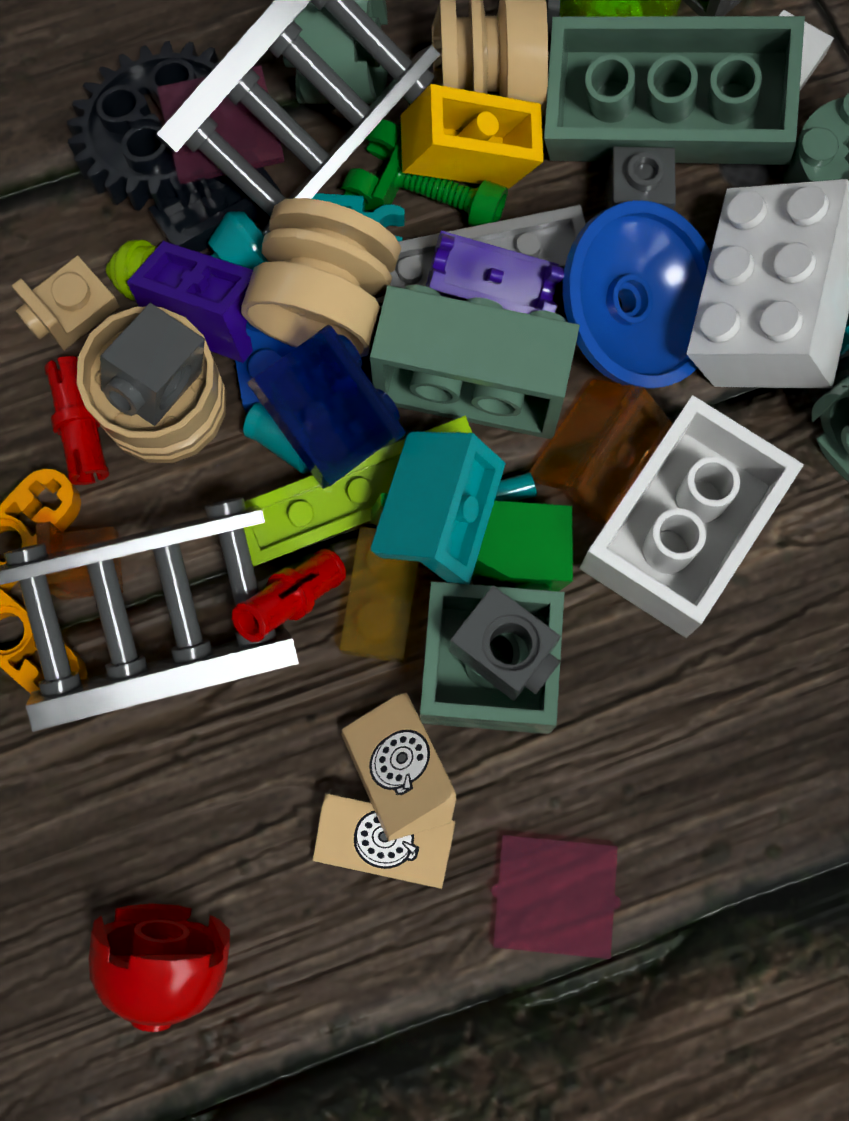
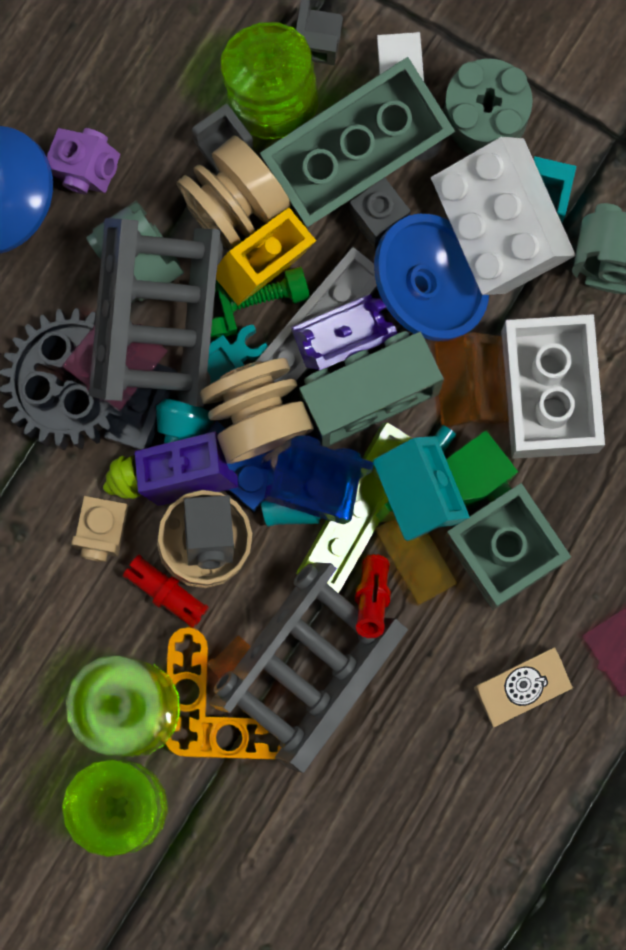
camera: 40 degrees left, 5 degrees up
red cylinder [89,903,230,1032] -> none
tan slope [341,693,456,842] -> none
dark grey brick [449,585,561,701] -> none

